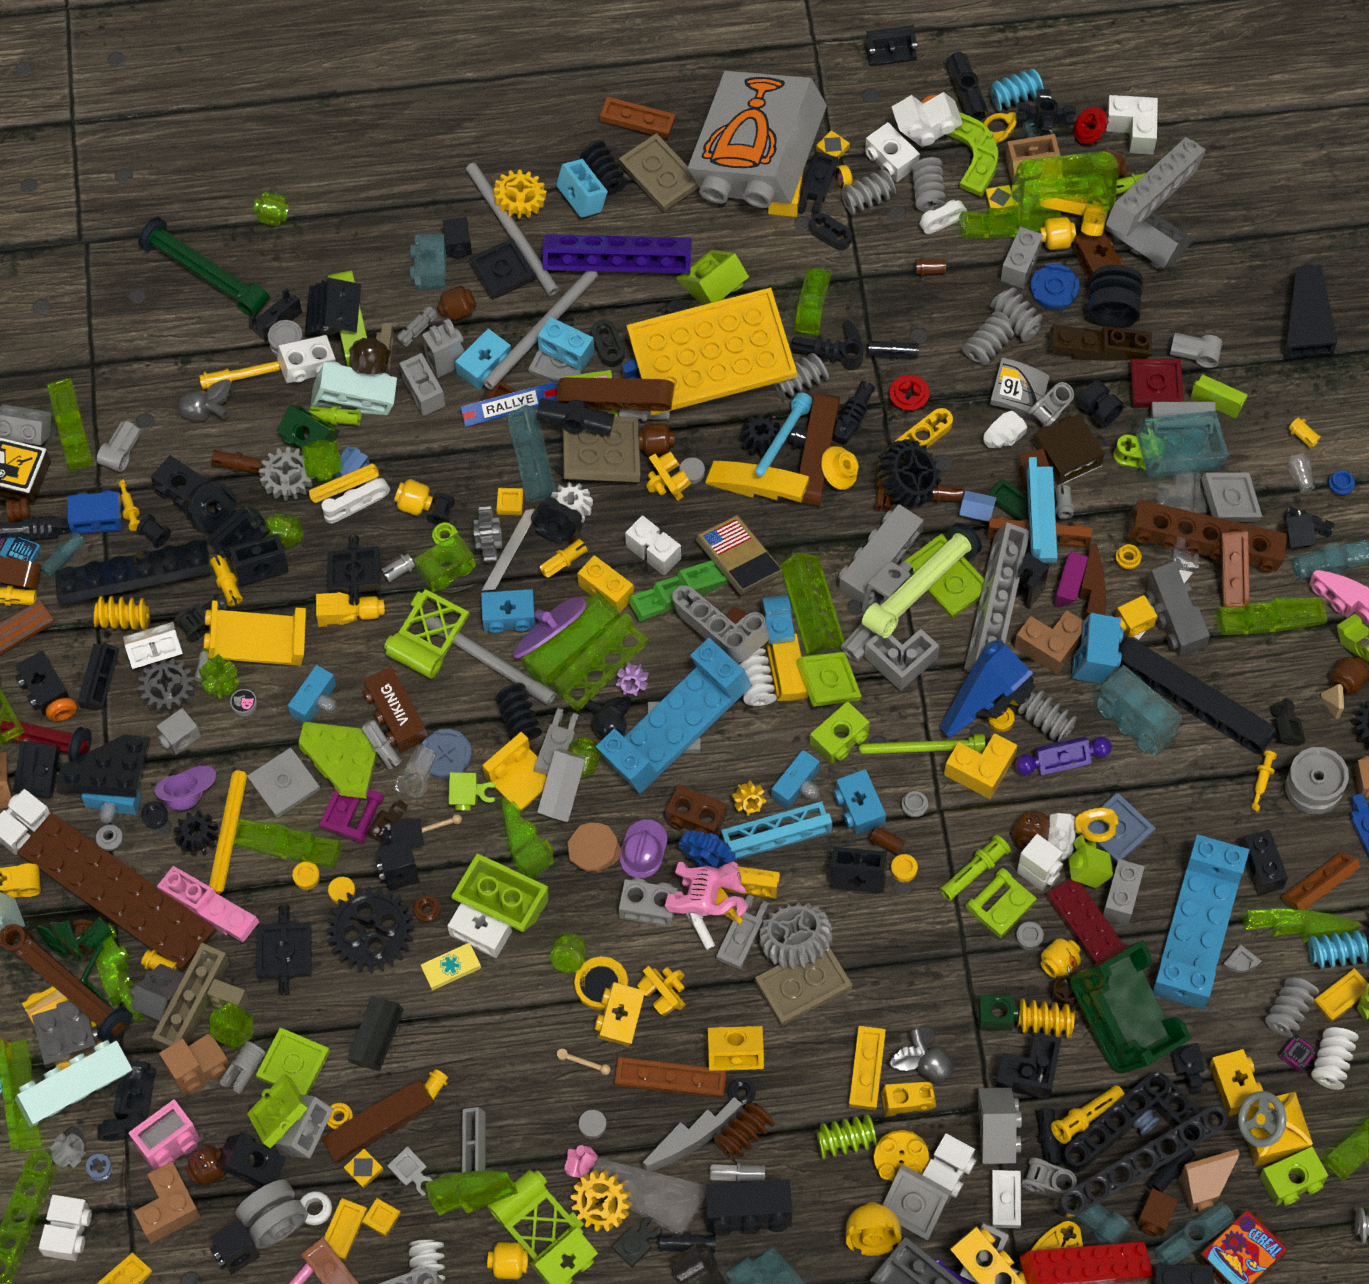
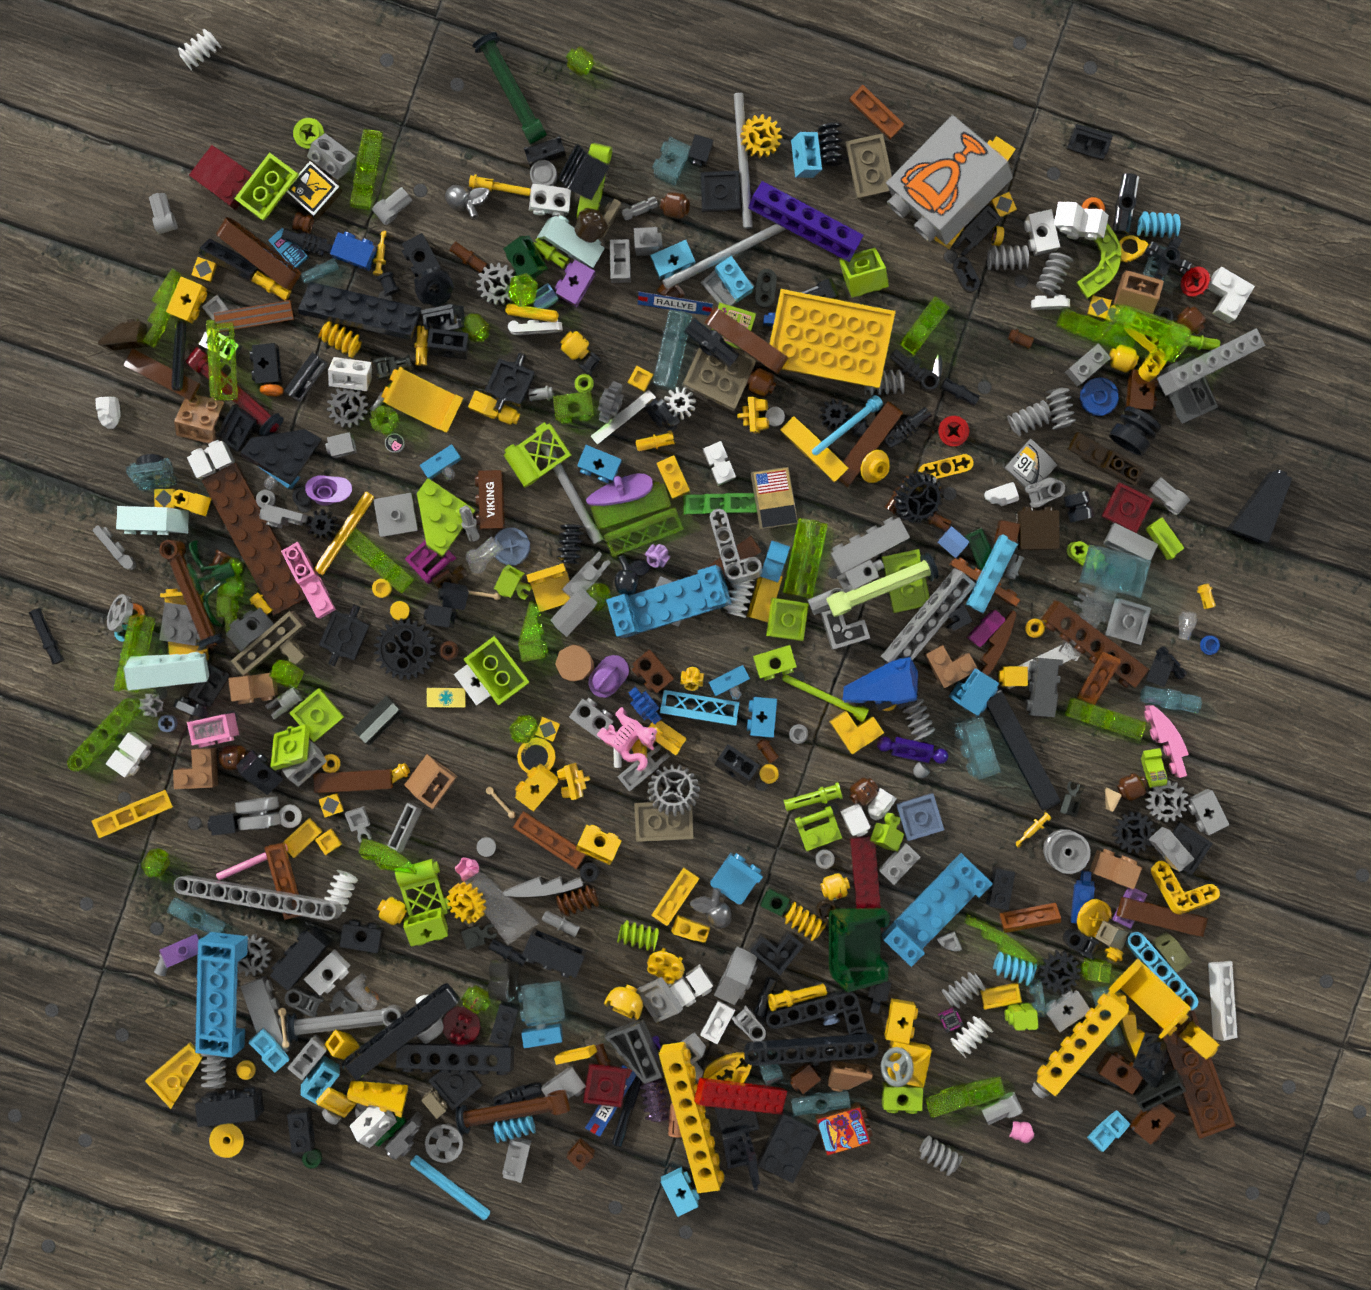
camera: 25 degrees right, 25 degrees up
yellow piece [1074,807,1119,842] -> none
none -> light grey plate [259,504,310,529]
none -> medium nougat slope [405,754,458,809]
none -> tile [535,717,560,742]
none -> medium lavender brick [555,260,596,308]
none -> dark azure bracket [710,852,763,905]
none -> light grey hinge [913,761,930,778]

